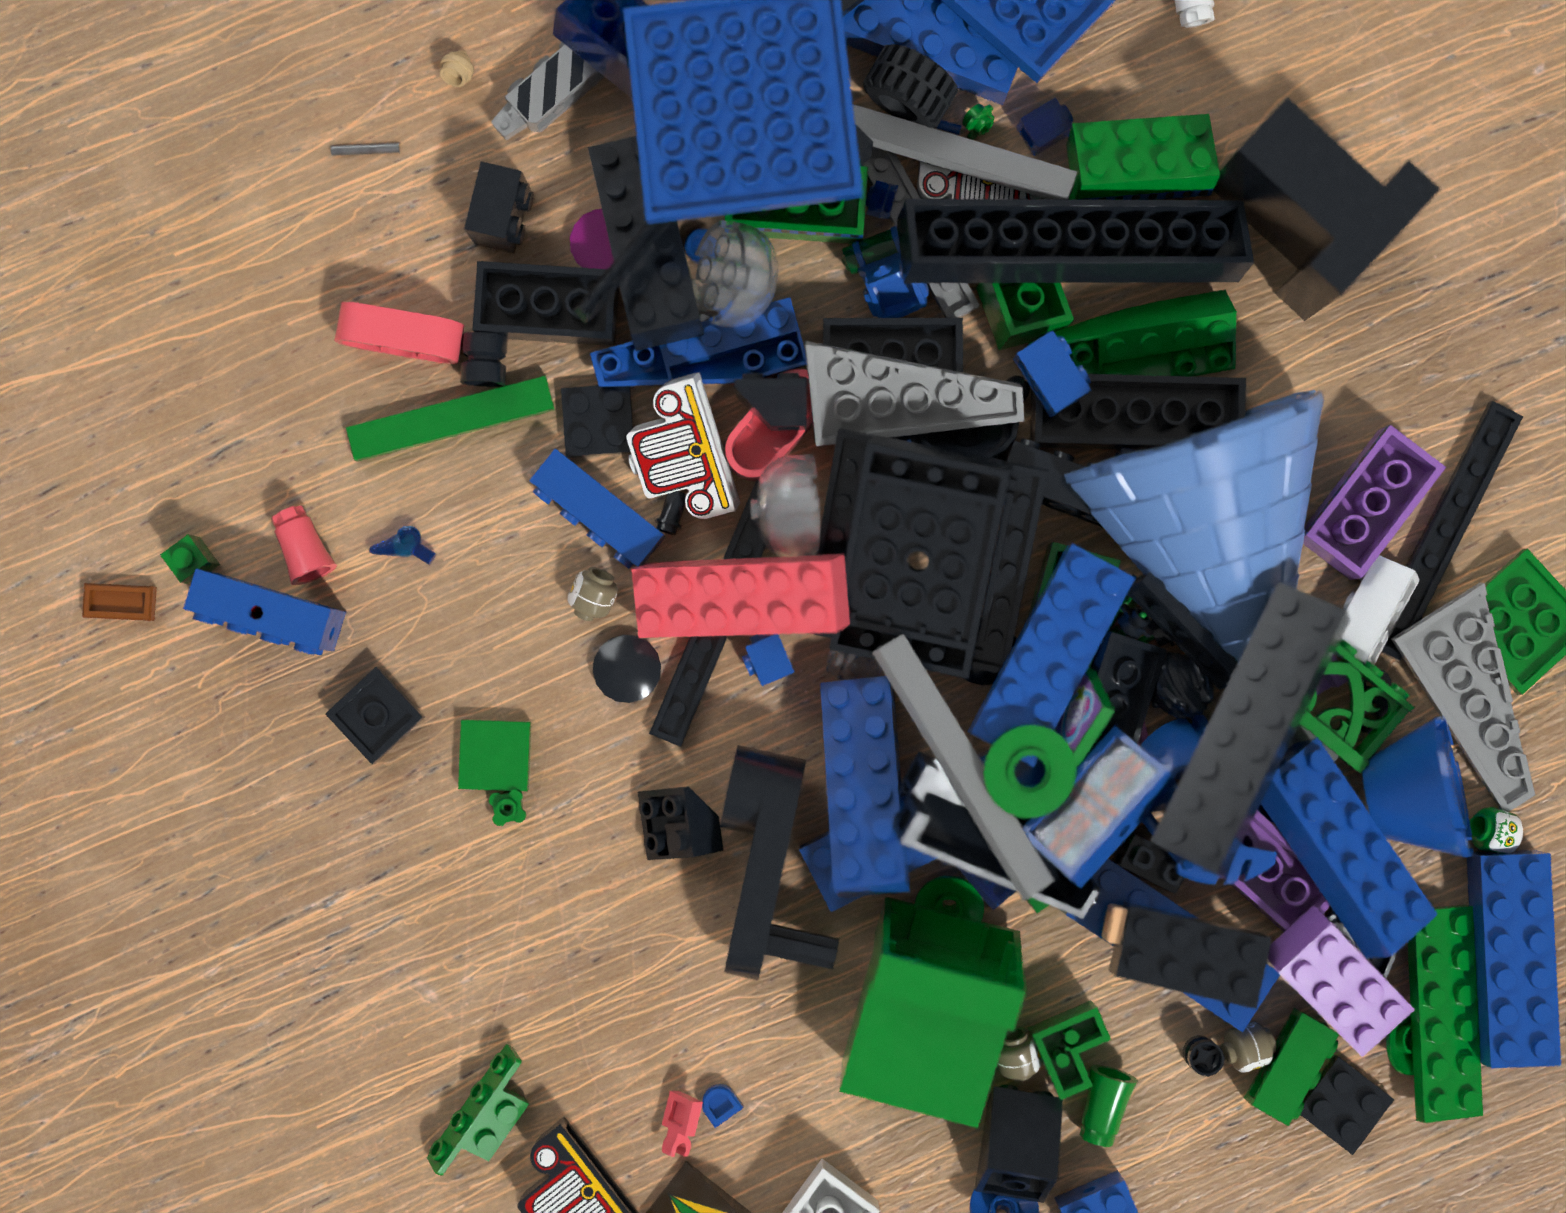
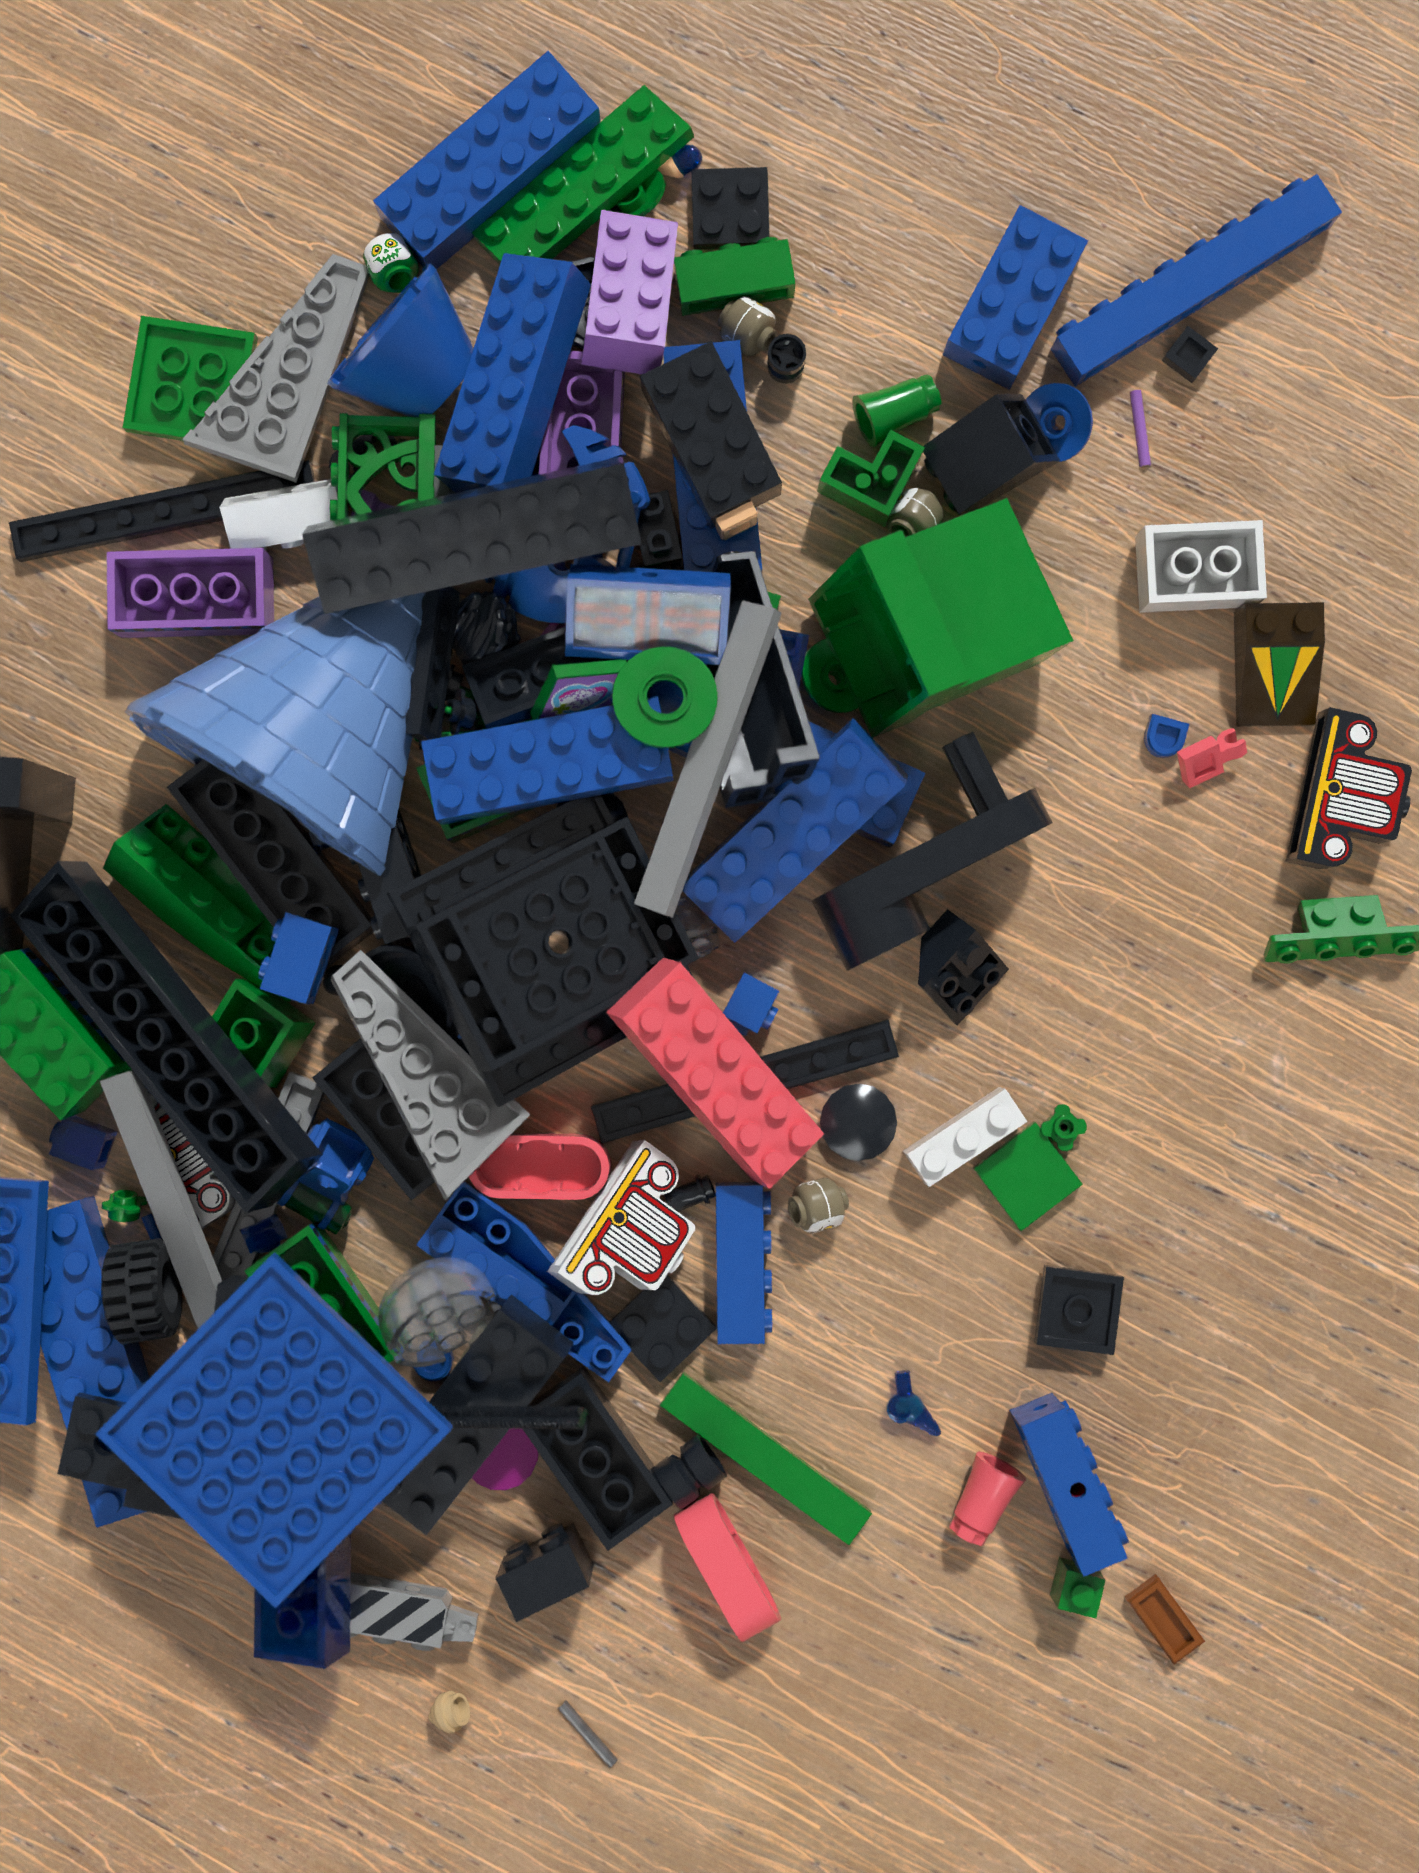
camera: 125 degrees left, 0 degrees up
black slope [734,372,807,431] -> none
clear cylinder [750,454,820,557] -> none
none -> clear blue arm [658,145,702,178]
none -> white brick [903,1087,1027,1187]

